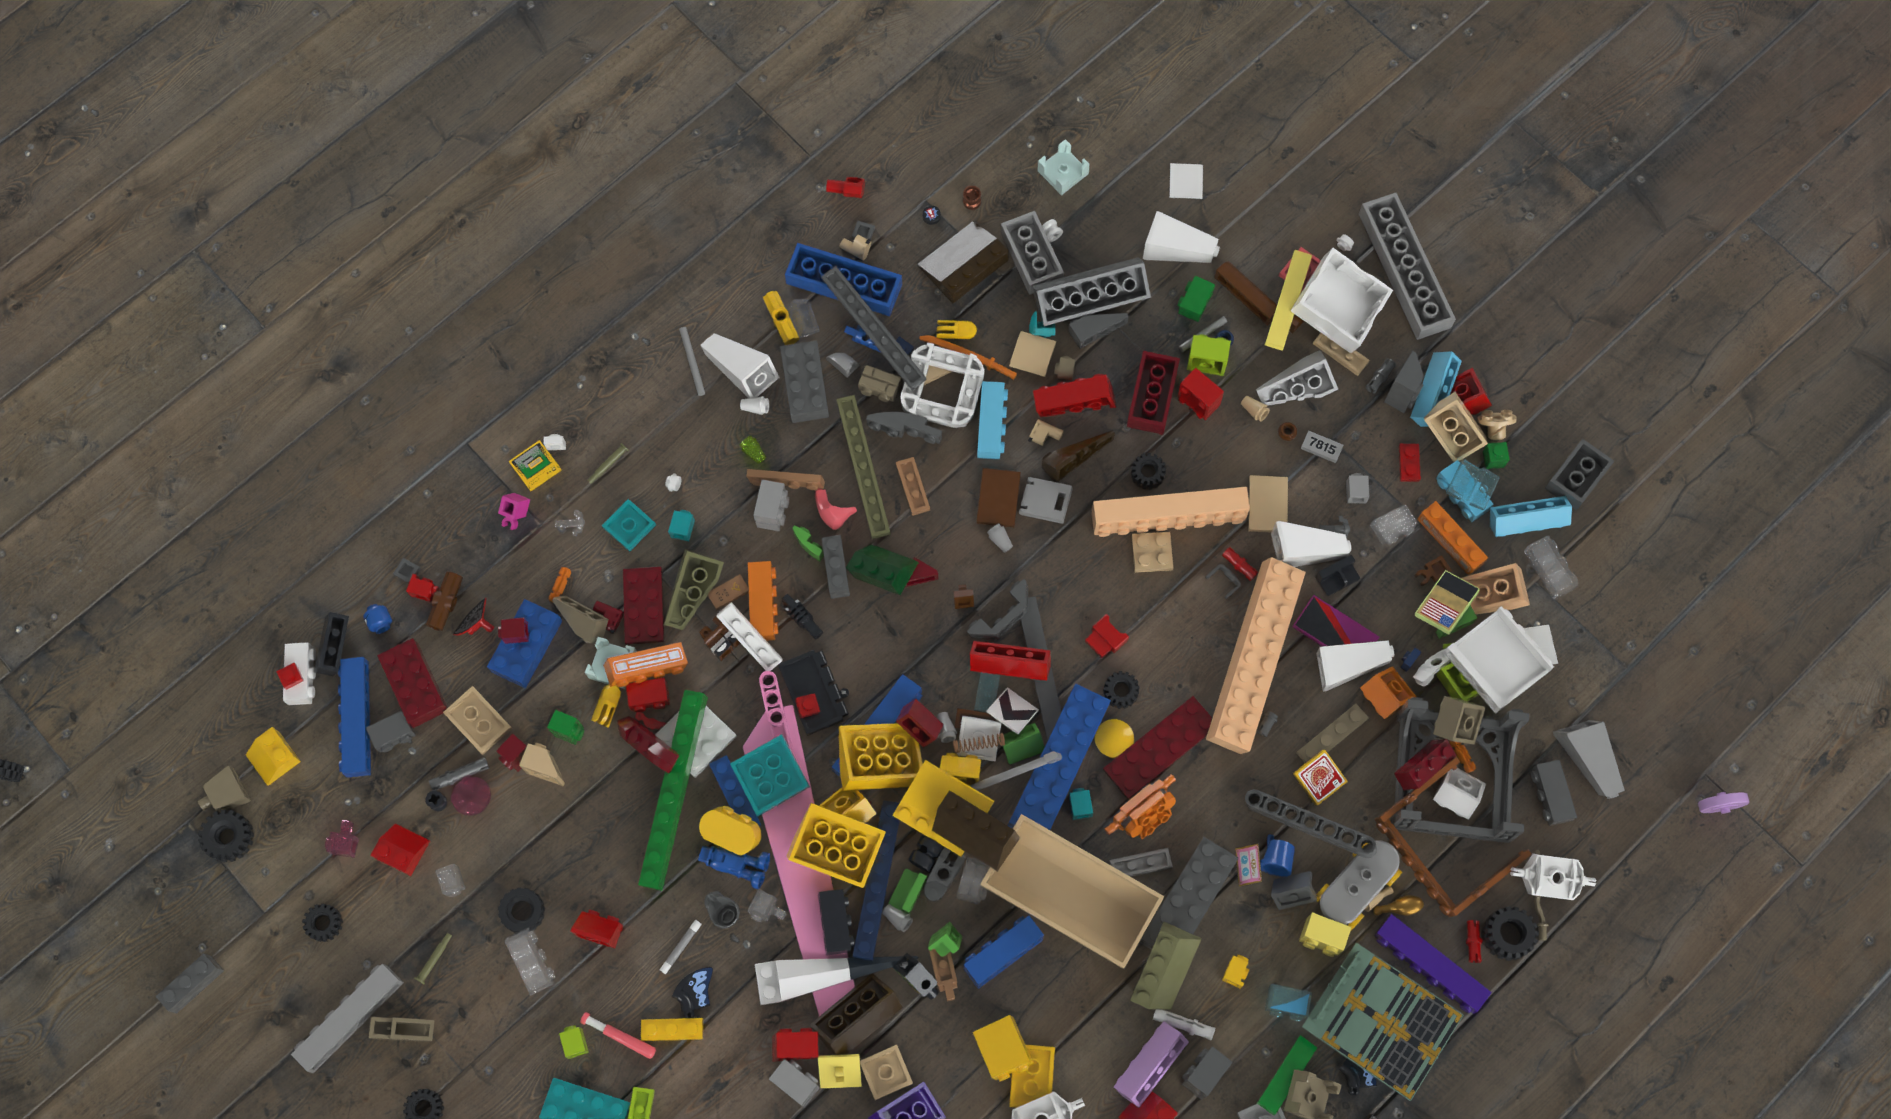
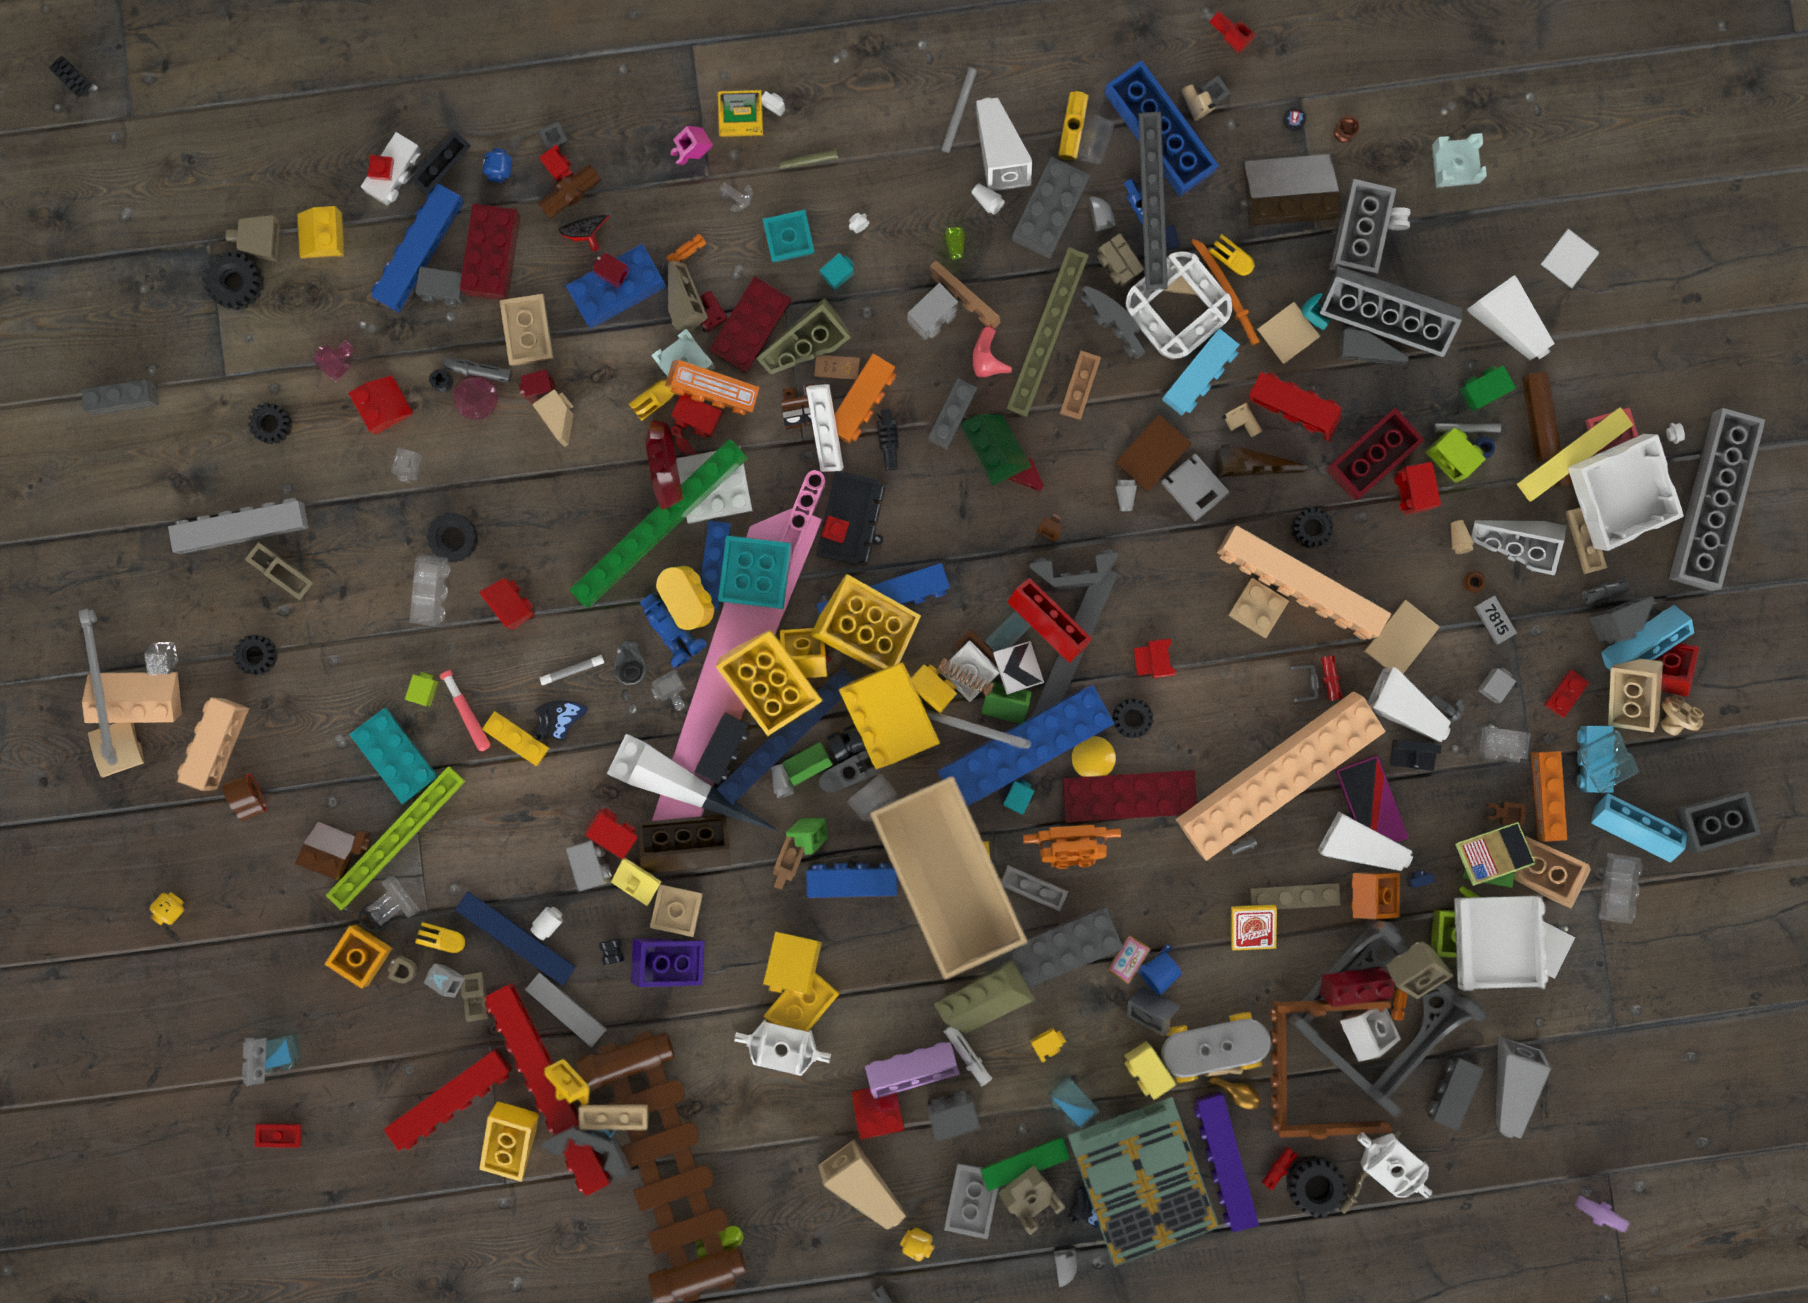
camera: 30 degrees right, 15 degrees up
olive piece [414,933,452,984] -> none
green brick [547,710,584,745] -> none
bright green slope [793,525,824,562] -> none
torso [892,953,939,1000] -> none
dark red brick [896,699,944,748] -> none
dark brown slope [932,791,1020,872] -> none
light grey cone [937,712,957,743] -> none
dark tan plate [1054,356,1075,381] -> none
dark grey beam [1245,789,1377,858] -> none
white piece [1413,648,1451,686] -> none
green brick [1483,442,1510,469] -> none

